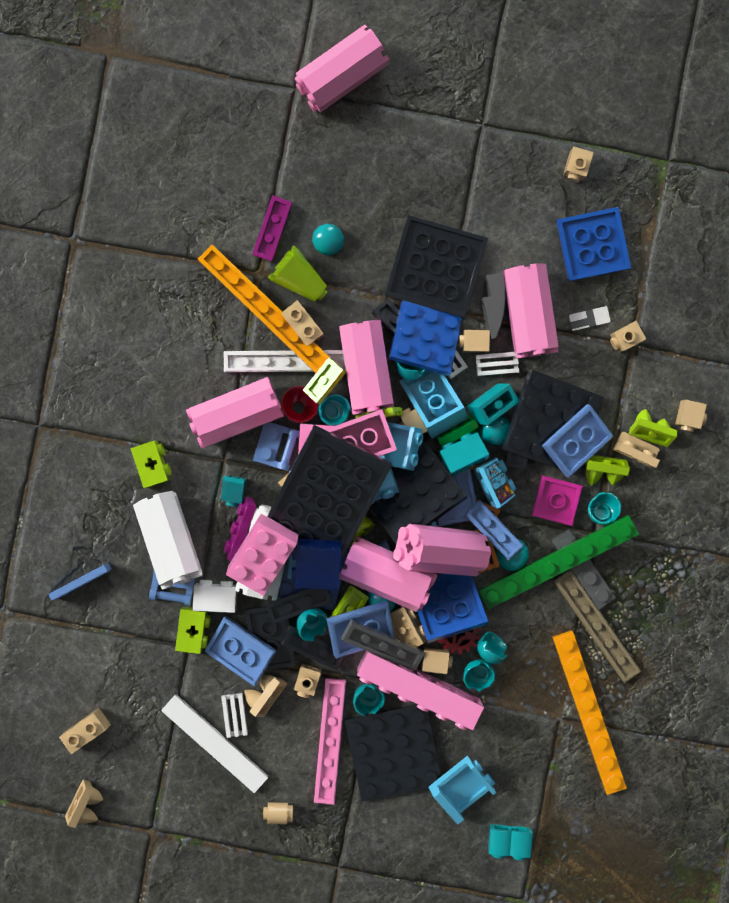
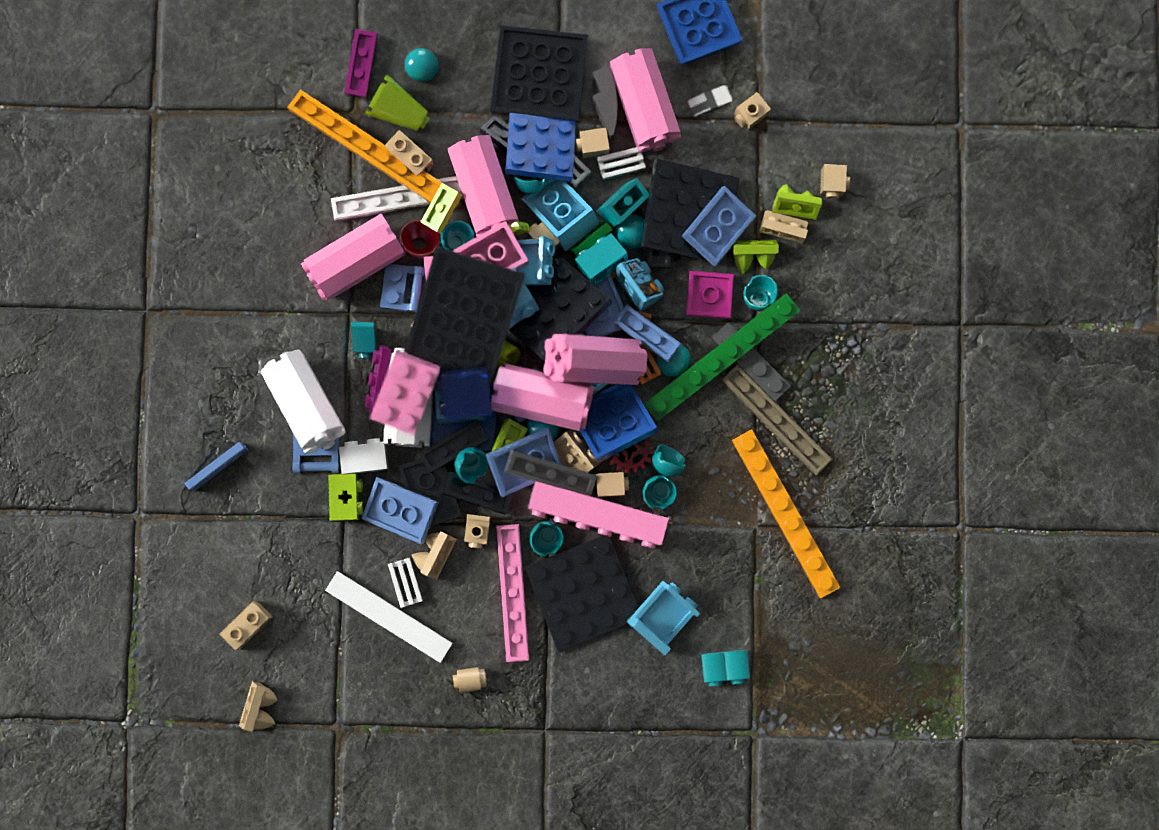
camera: 15 degrees left, 5 degrees down
lime brick [130,441,172,488] -> none

